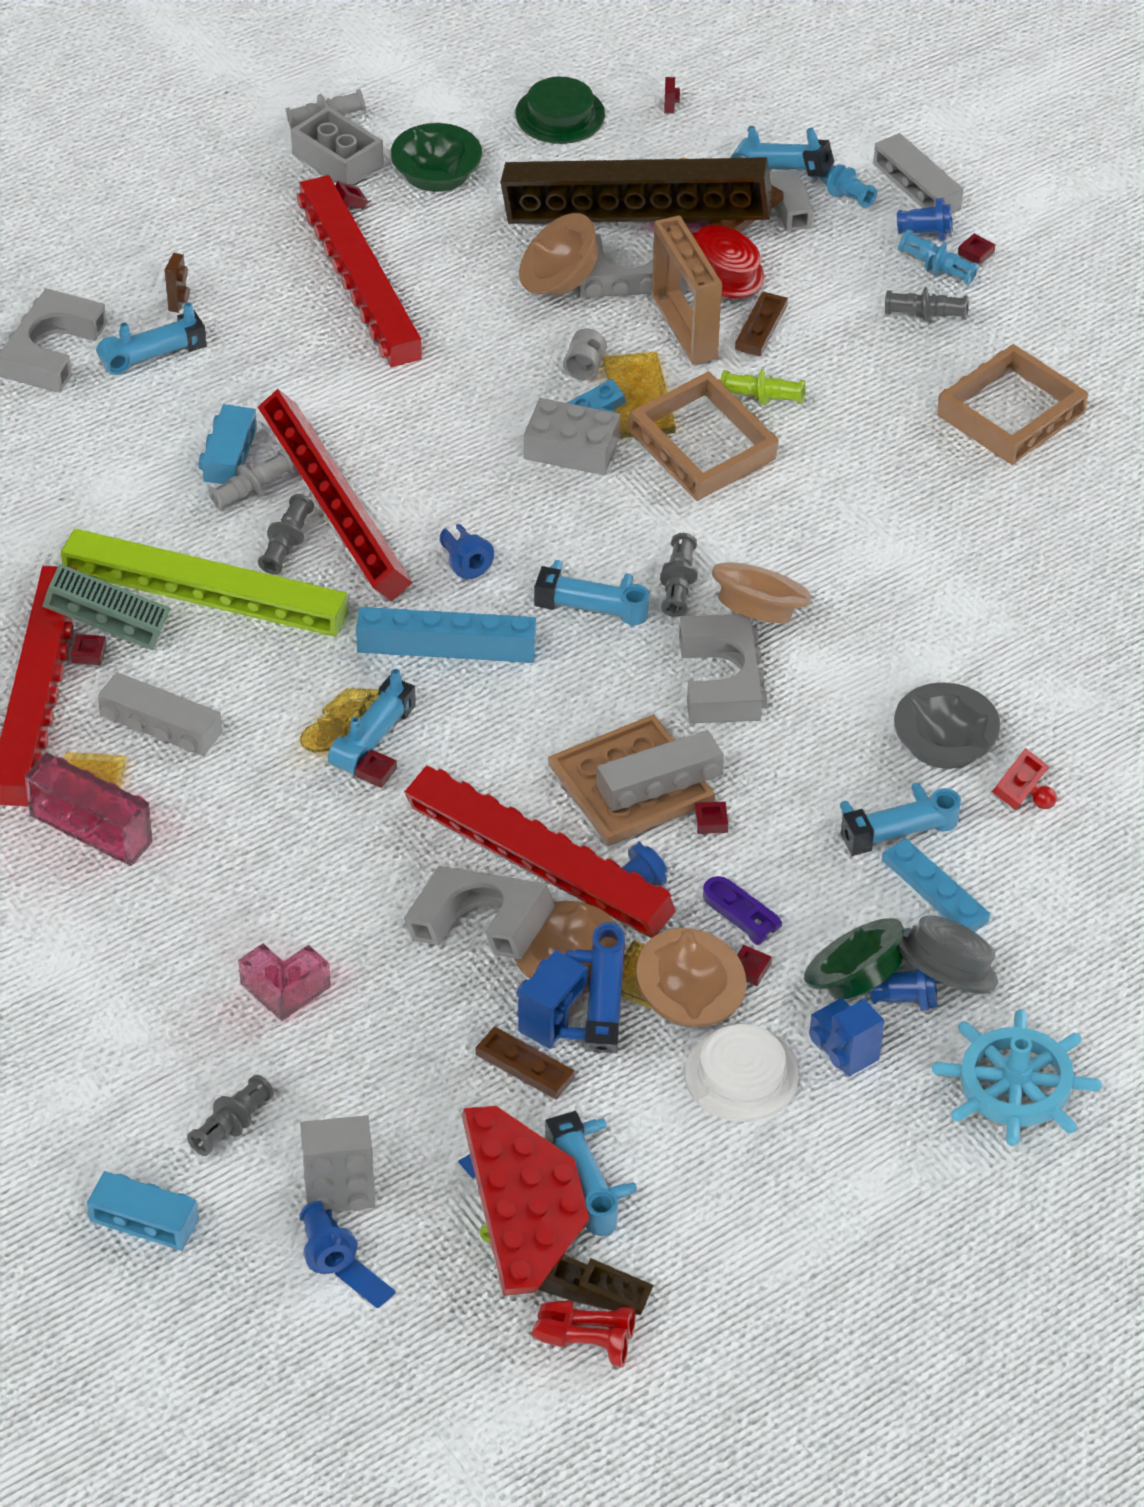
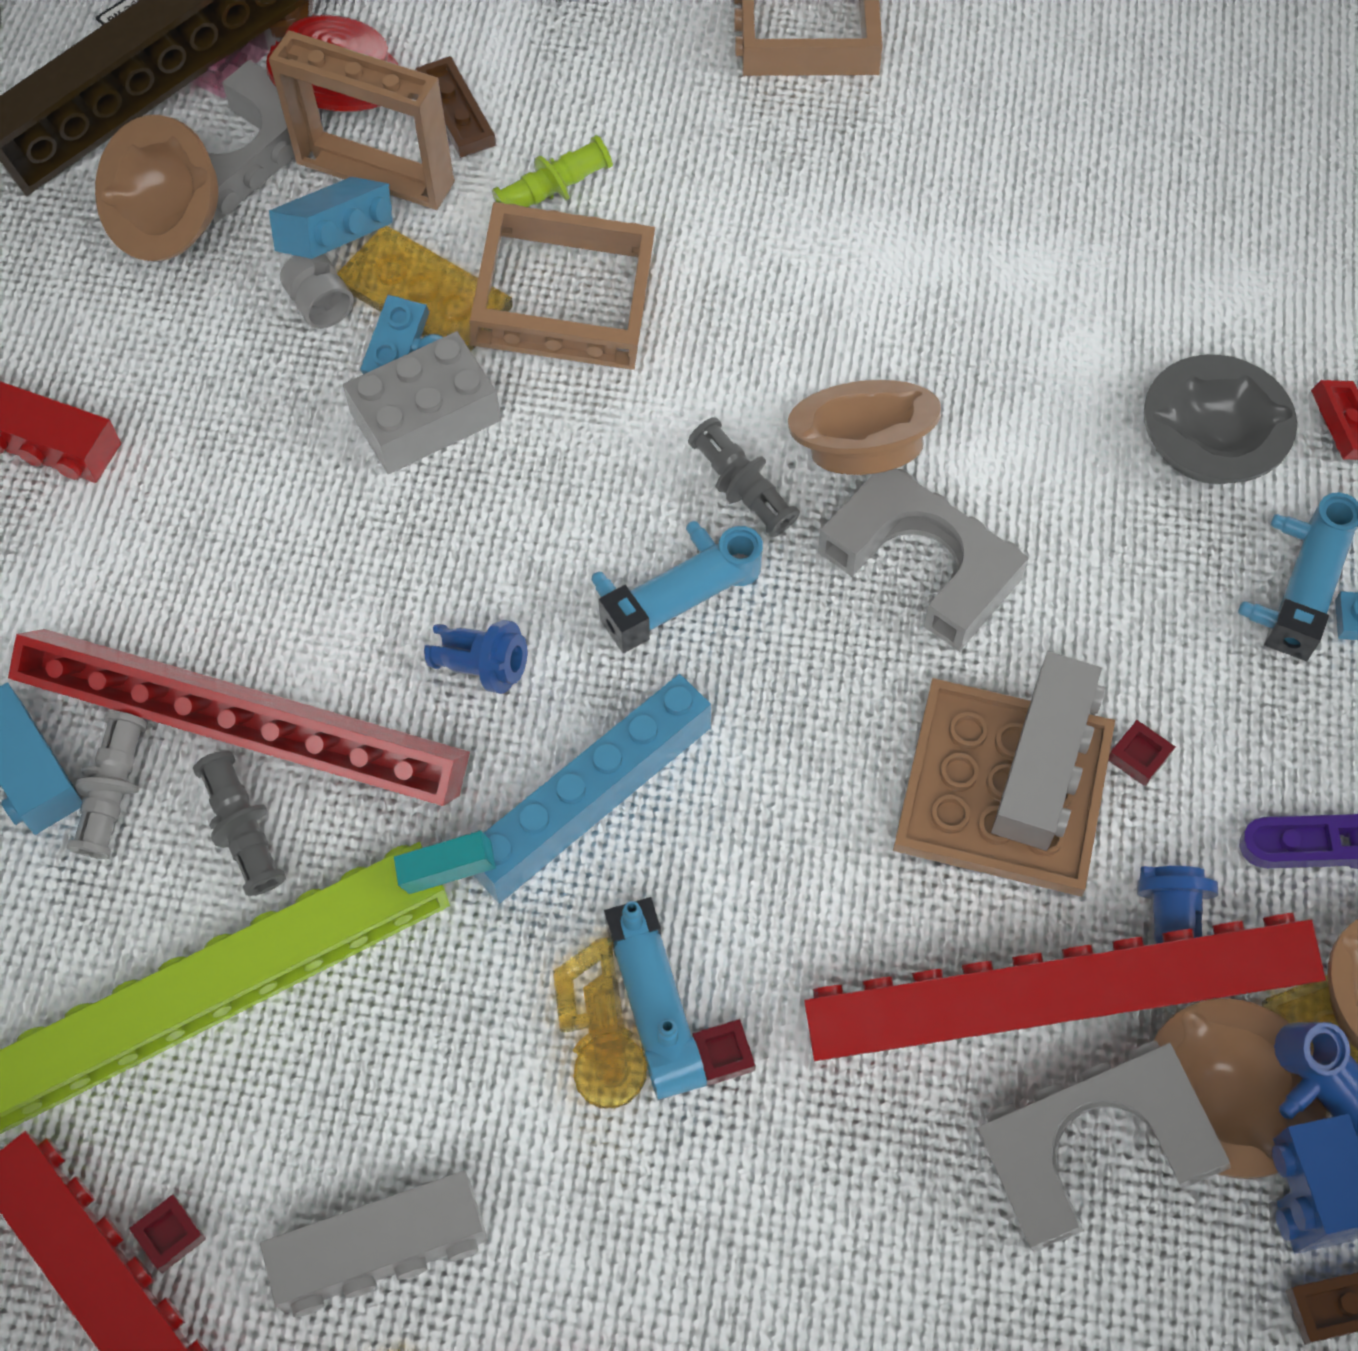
camera: 45 degrees left, 15 degrees up
sand green brick [42,564,170,650] -> none
none -> dark azure brick [269,177,393,259]
none -> teal piece [394,830,496,894]

